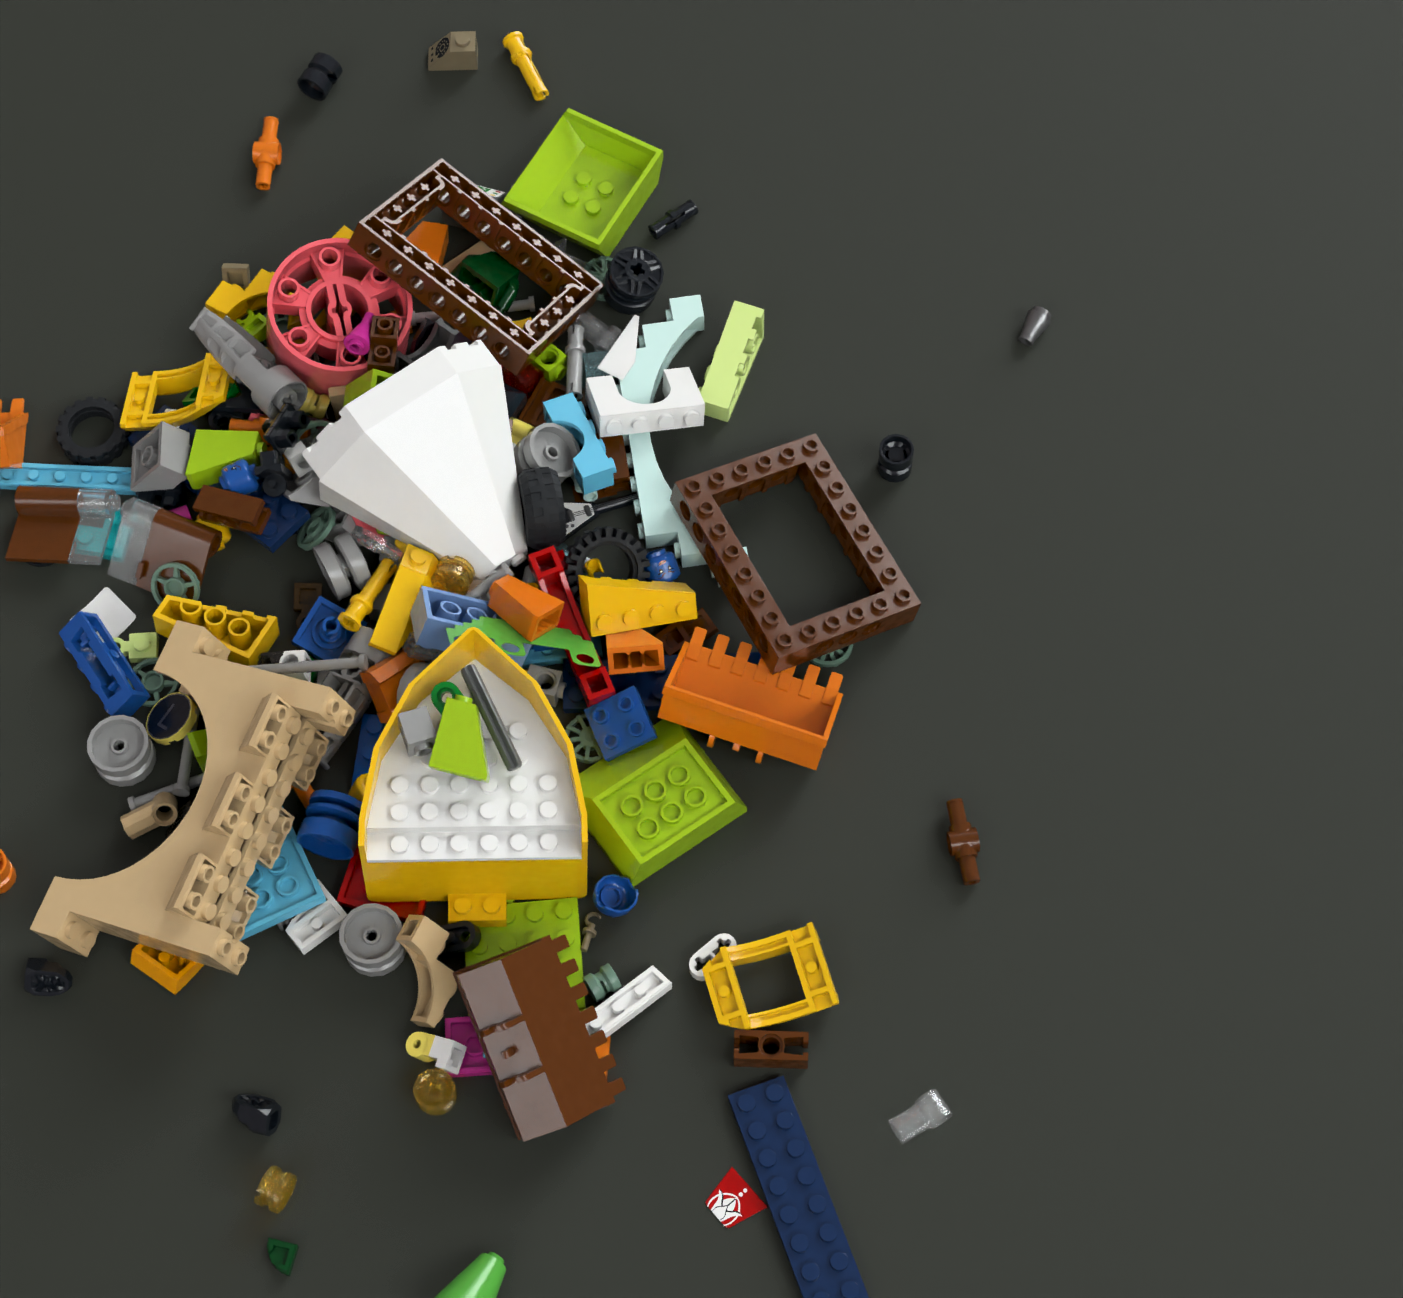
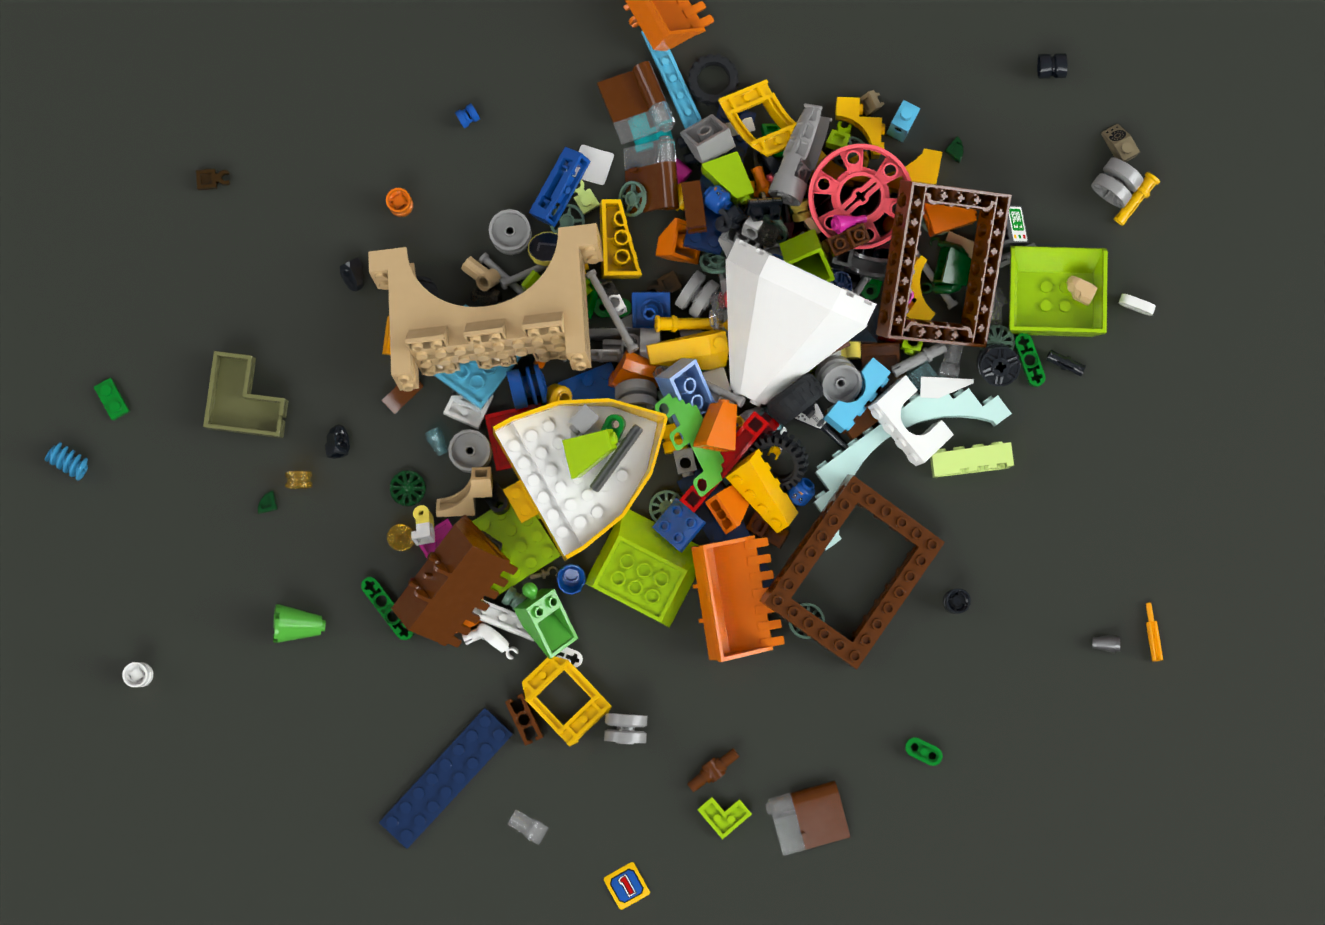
camera: 65 degrees right, 20 degrees up
orange pin [252,116,282,190] -> none
clear yellow wheel [431,555,475,595] -> none
red sticker [706,1167,767,1228] -> none
none -> olive piece [203,351,289,439]
none -> green beam [361,577,414,640]
none -> reddish brown slope [381,381,424,414]
none -> dark green wheel [390,470,426,506]
none -> clear light blue cone [425,427,448,456]
none -> white arm [462,623,519,659]
none -> bright green slope [514,582,578,659]
none -> light grey wheel [604,713,648,744]
none -> sticker [604,862,650,910]
none -> orange slope [655,218,700,264]
none -> lime plate [697,797,752,840]
none -> reddish brown door [765,780,850,856]
none -> medium azure torso [886,100,920,142]
none -> green plate [905,737,943,766]
none -> dark green tile [944,136,964,163]
none -> green beam [1015,333,1046,387]
none -> tan rock [1066,276,1098,306]
none -> light grey wheel [1091,157,1144,208]
none -> white beam [1118,294,1156,316]
none -> light orange axle [1146,602,1164,662]

